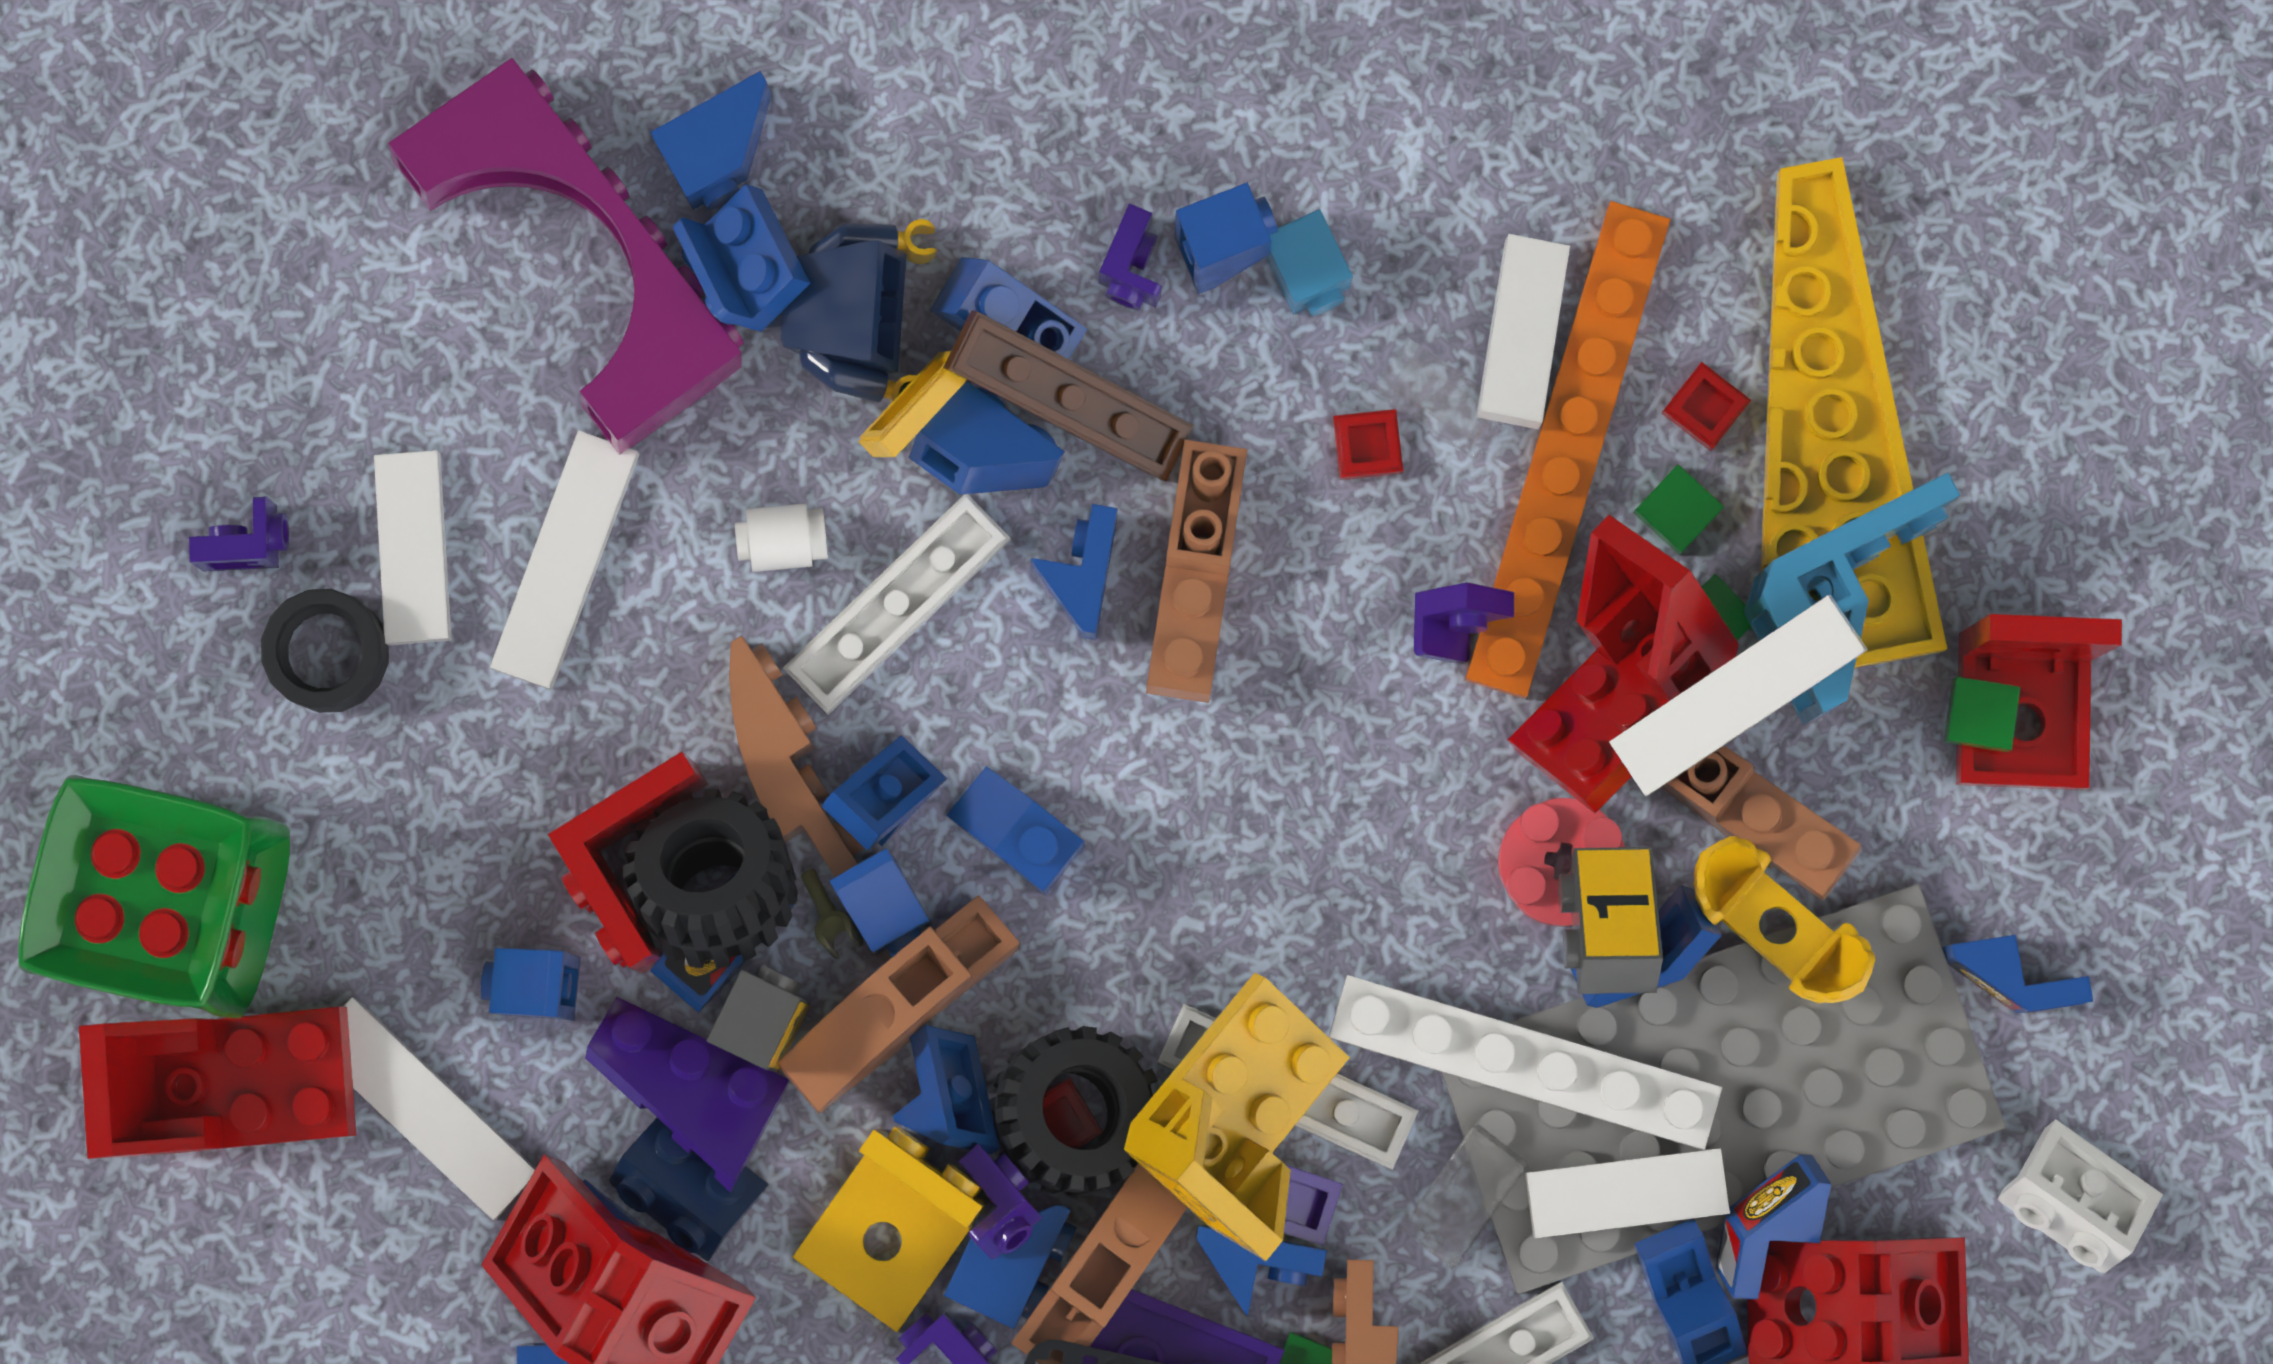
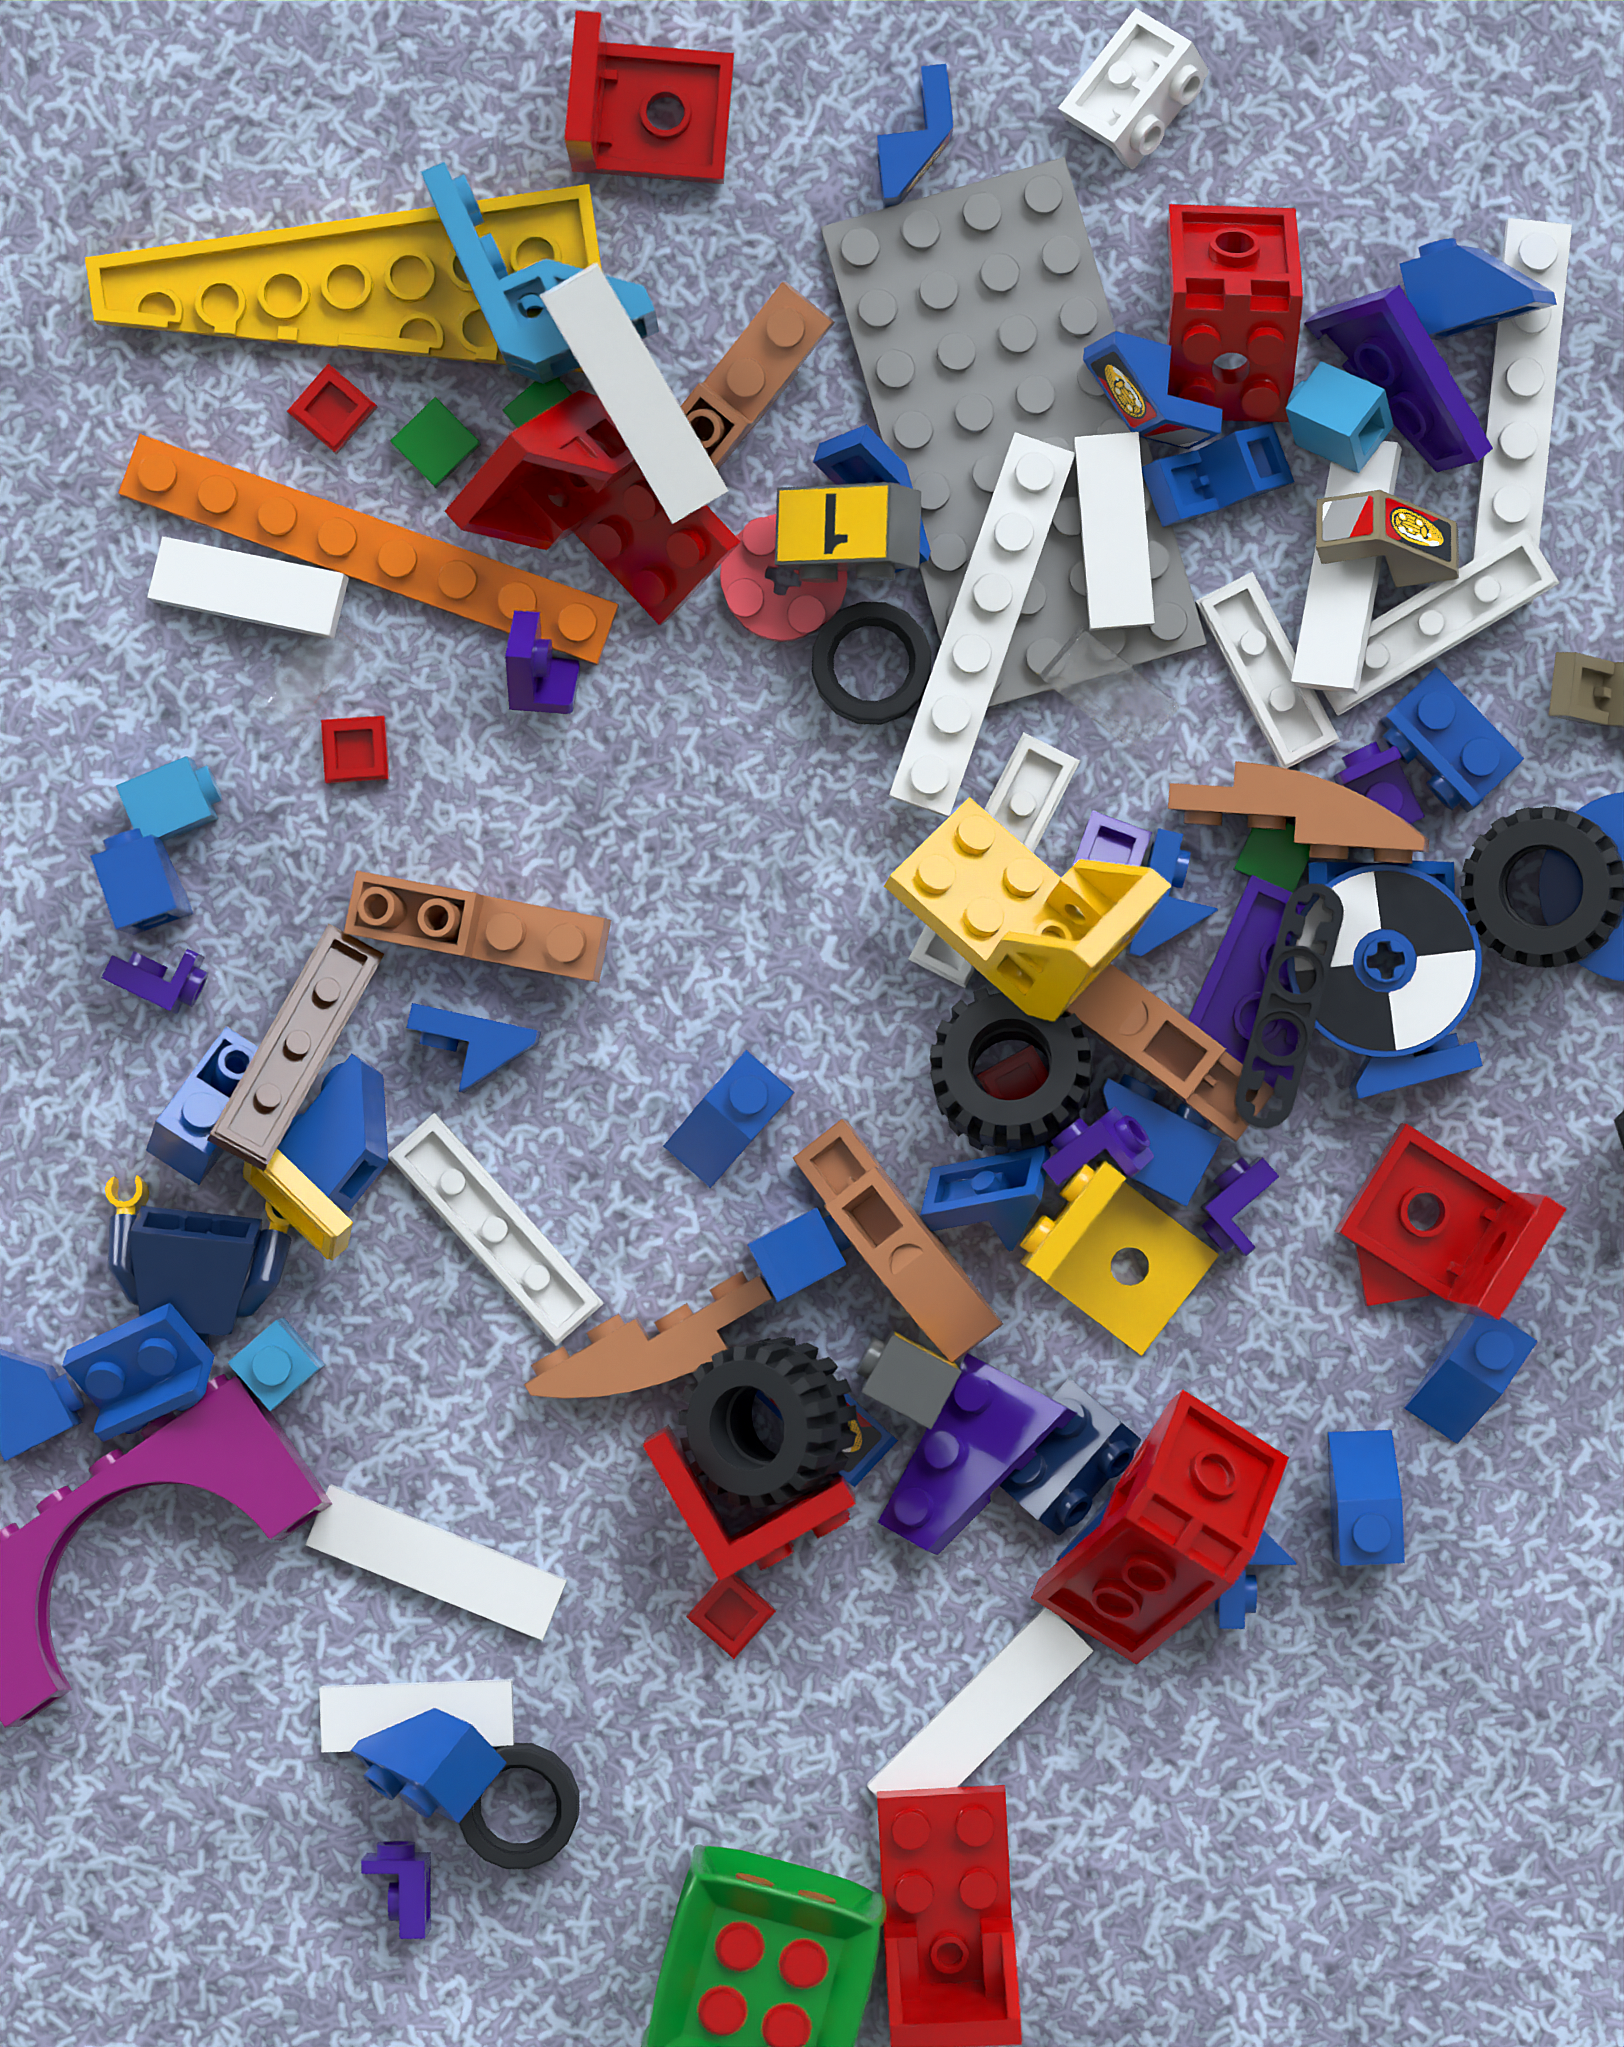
camera: 85 degrees left, 5 degrees up
blue slope [481,948,581,1021] -> none
white brick [735,503,828,572] -> none
olive hand [801,869,864,959] -> none
blue slope [821,735,947,851] -> none
yellow piece [1693,836,1875,1003] -> none
green tile [1944,677,2020,752] -> none
none -> dark azure brick [228,1317,326,1411]
none -> blue slope [351,1708,507,1824]
none -> red tile [686,1573,776,1659]
none -> black tyre [812,601,932,725]

